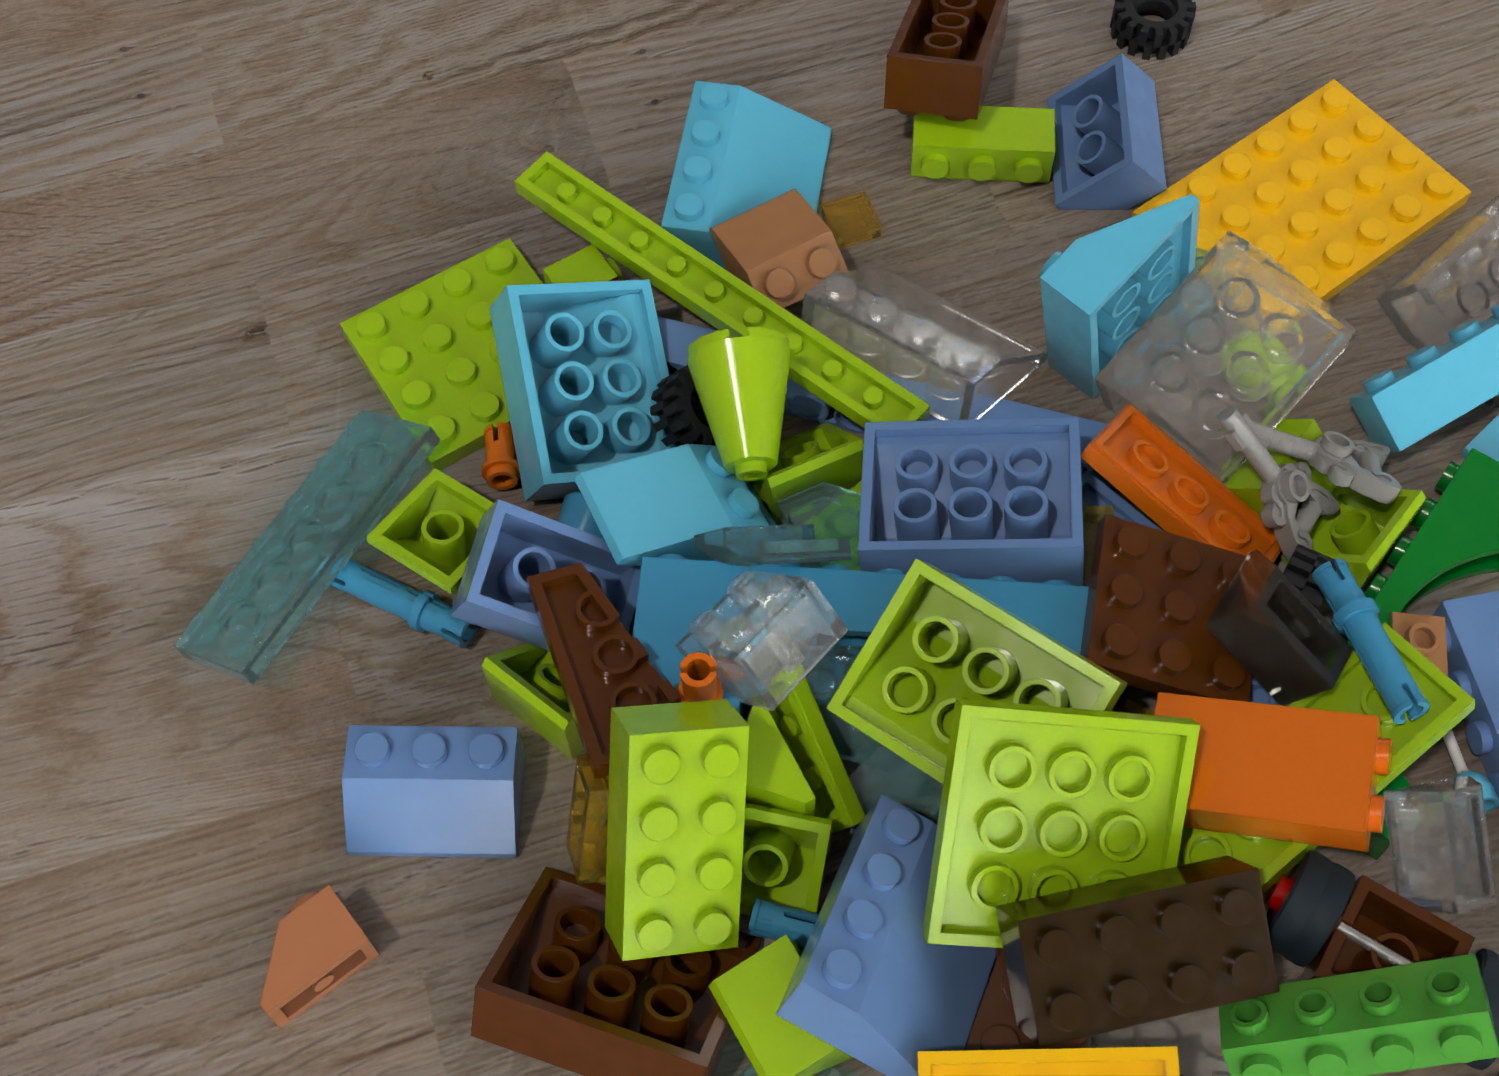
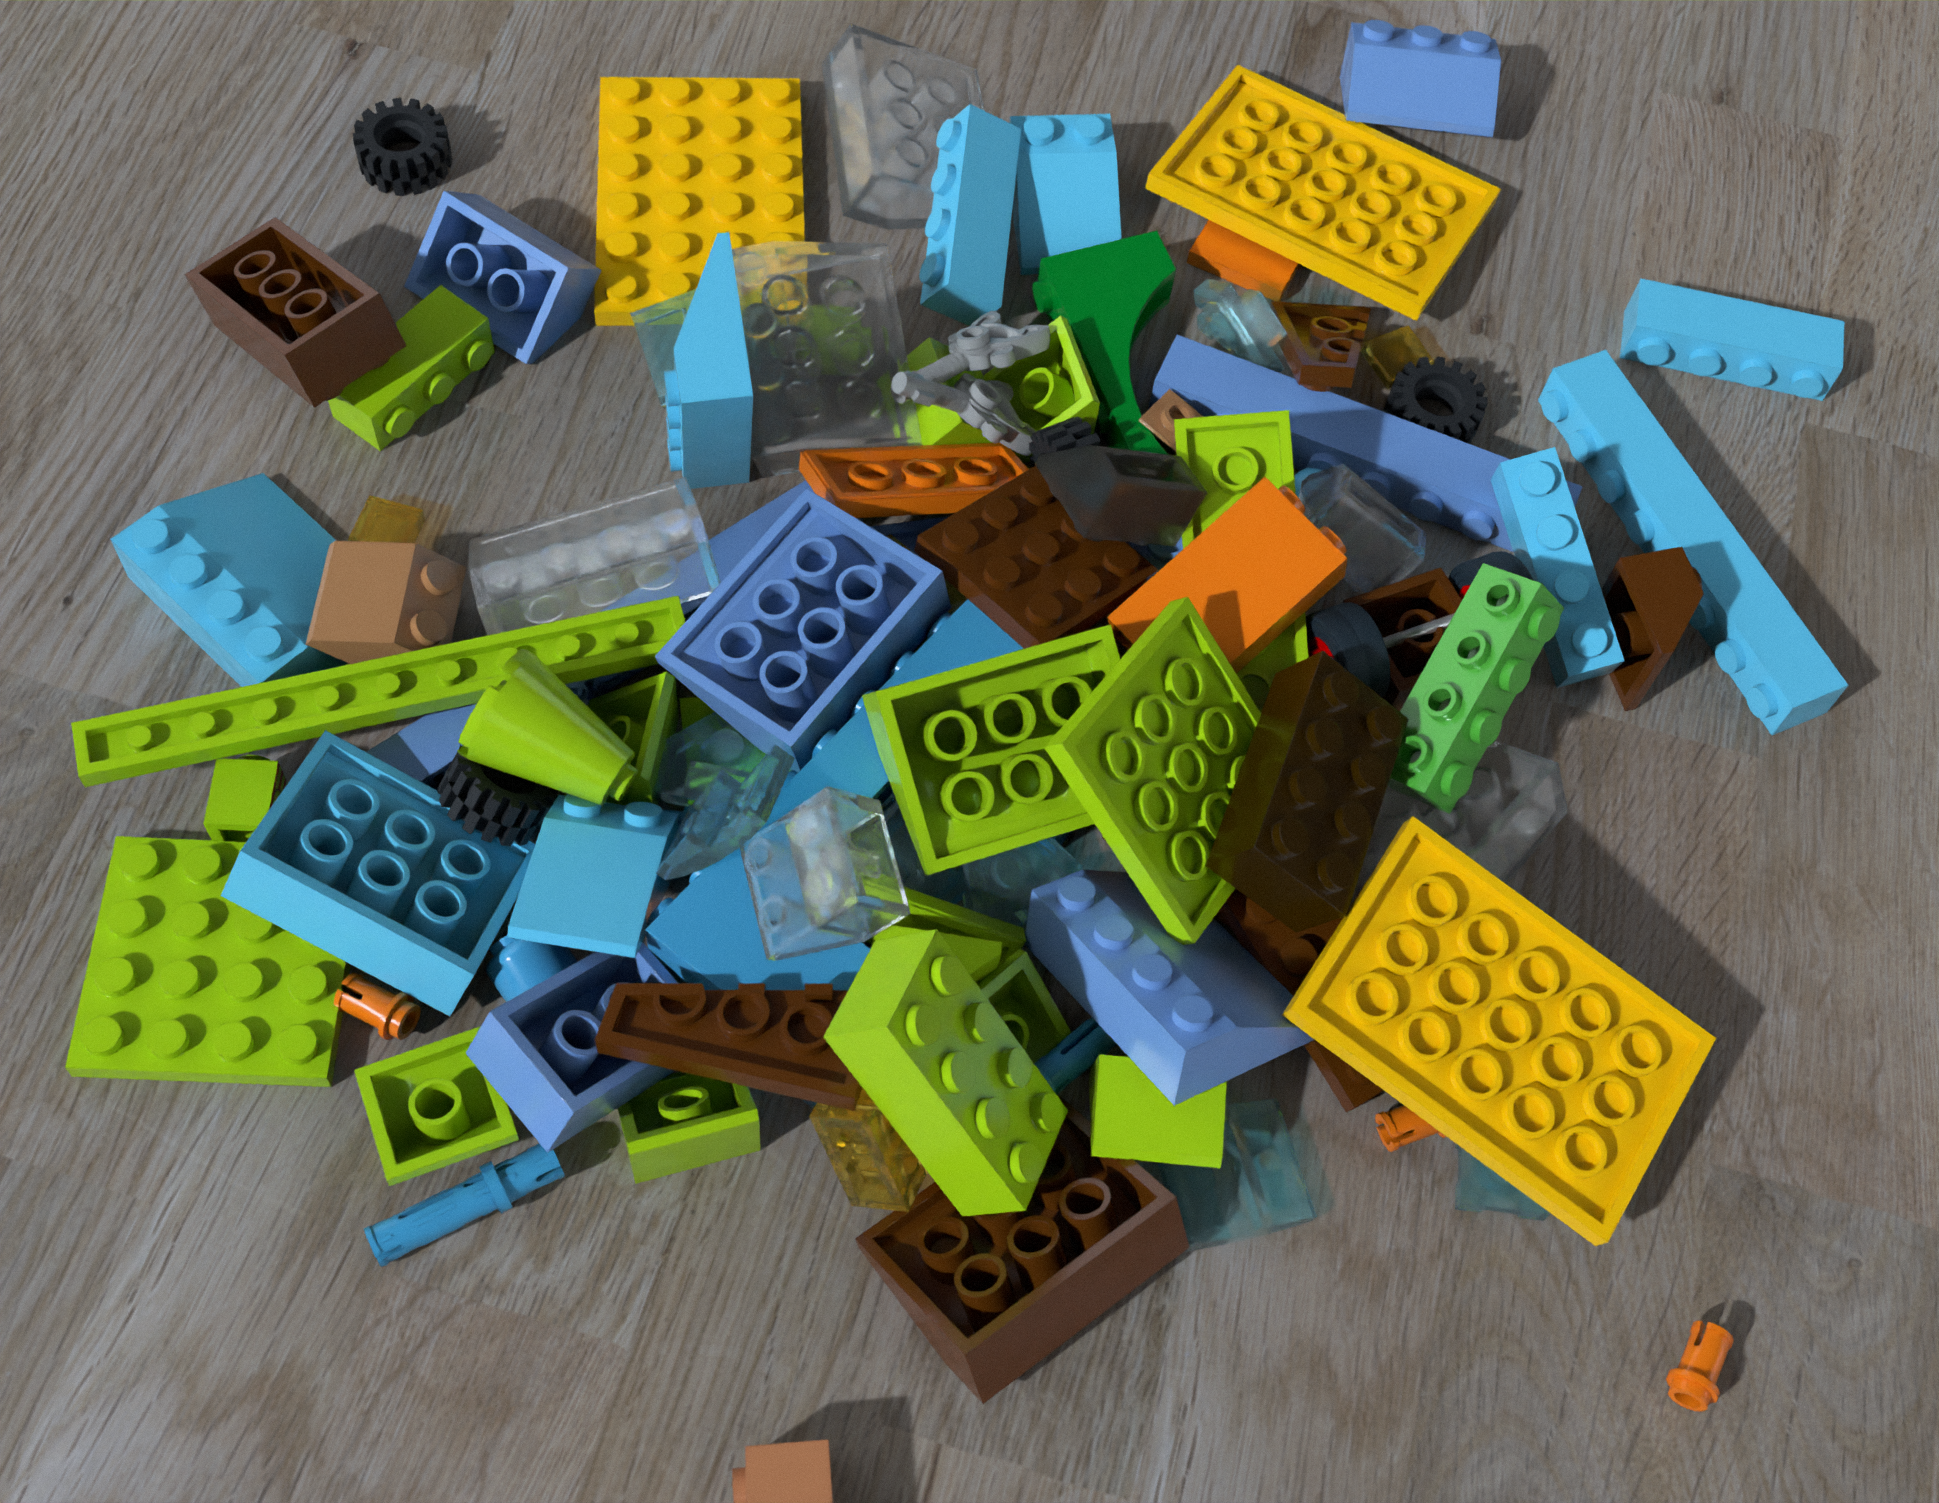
camera: 65 degrees left, 0 degrees up
clear light blue plate [174,409,440,685] -> none
medium blue slope [342,725,526,858] -> none
orange pin [677,652,724,702] -> none
dark azure pin [1312,559,1430,724] -> none

